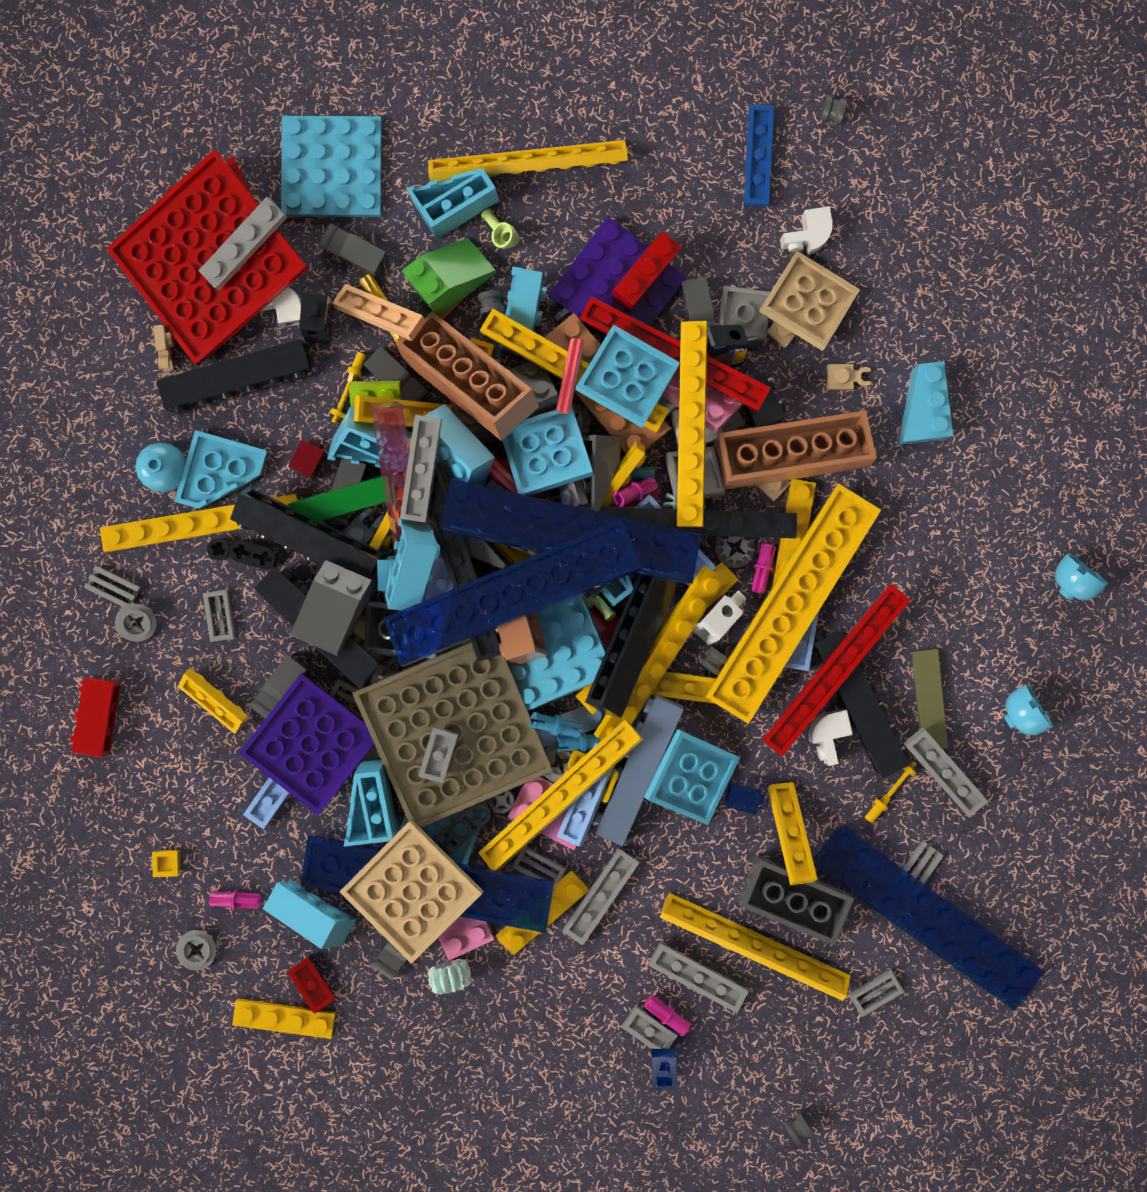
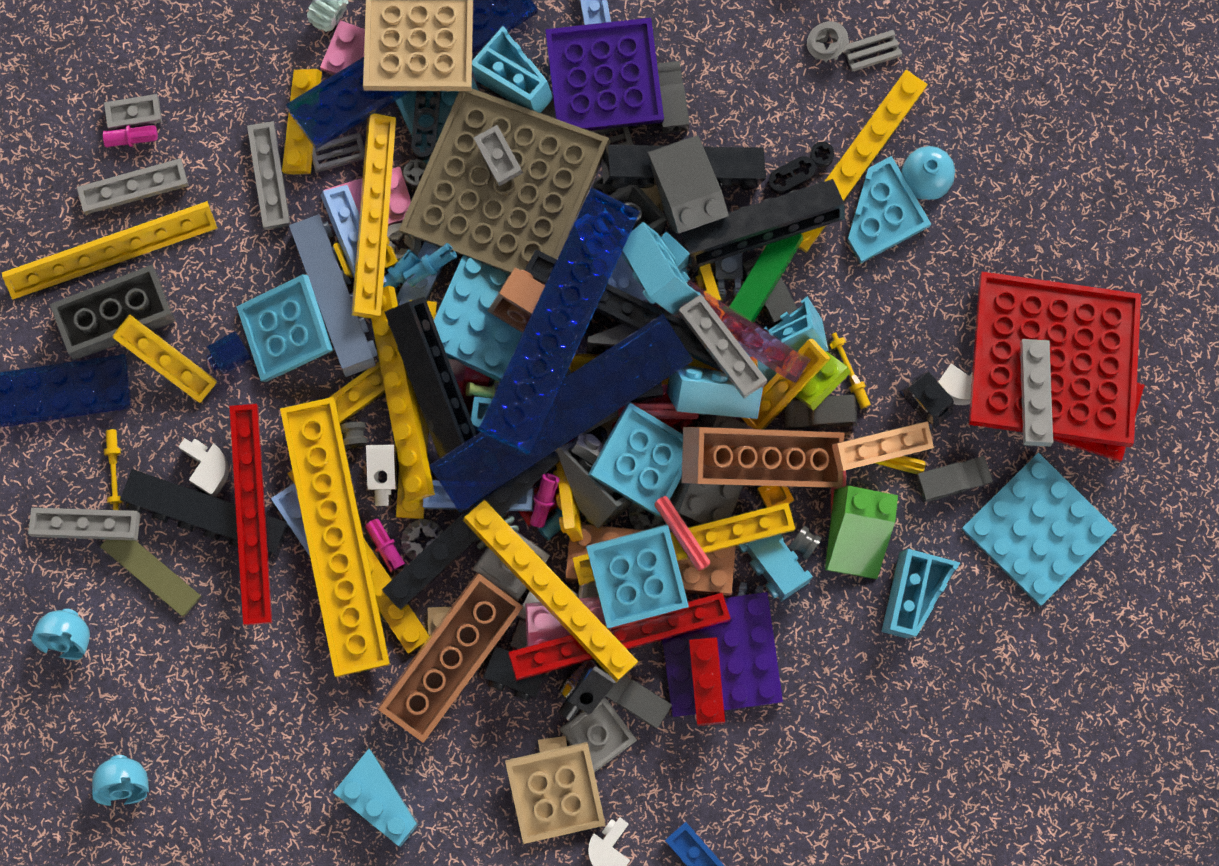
camera: 140 degrees right, 10 degrees down
tan plate [153,325,175,372] -> none
black brick [156,339,313,415] -> none
yellow plate [178,668,248,734] -> none
light grey tile [203,589,236,642] -> none
dark red brick [288,439,328,480] -> none
yellow plate [428,140,628,182] -> none
yellowish green bar [481,208,519,249] -> none
clear blue plate [651,1048,677,1090] -> none
tan plate [827,364,871,390] -> none
light grey tile [894,841,944,896] -> none

